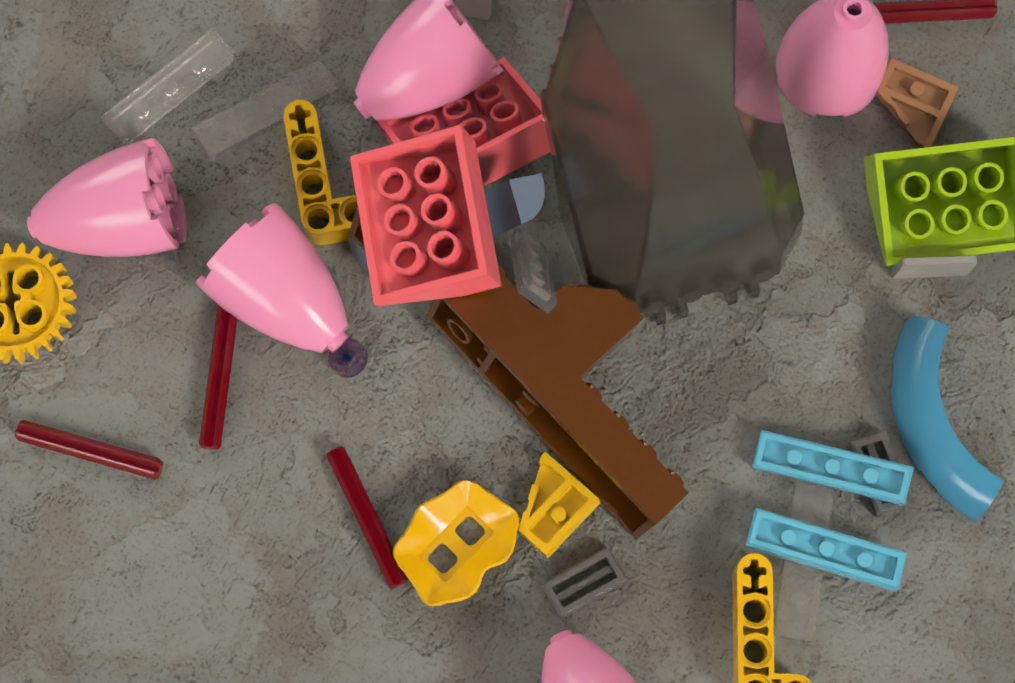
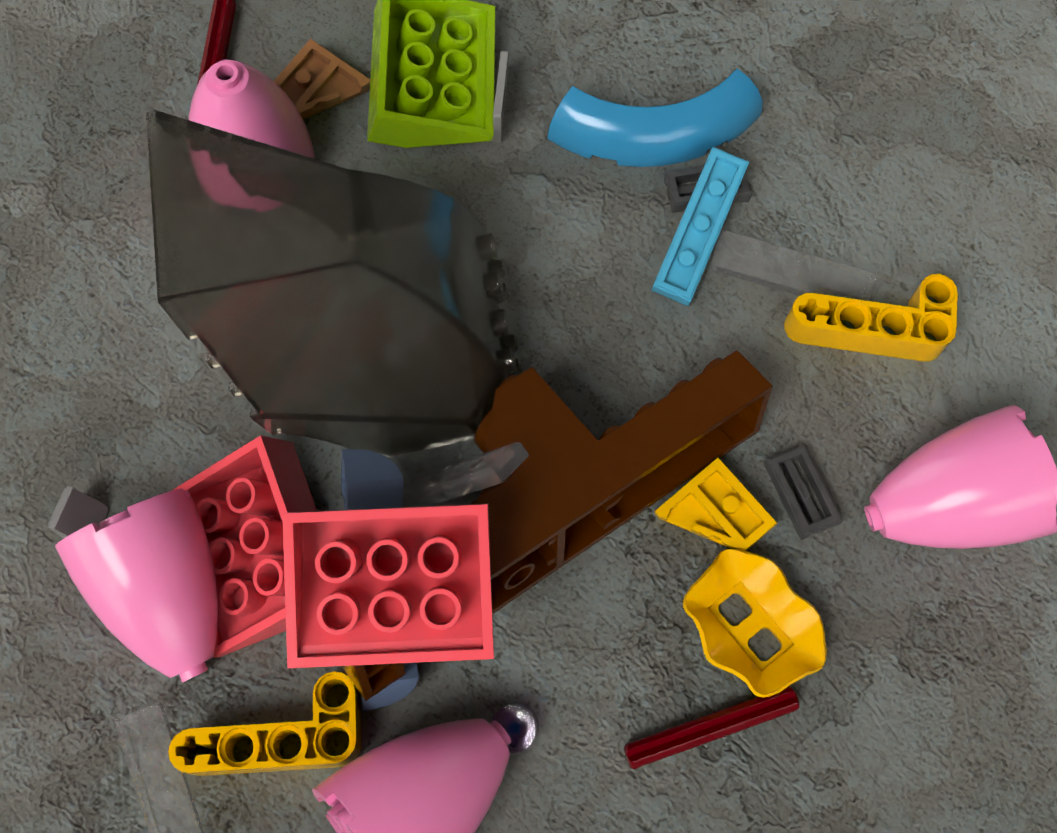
camera: 85 degrees left, 5 degrees down
medium azure tile [744,508,907,592] -> none

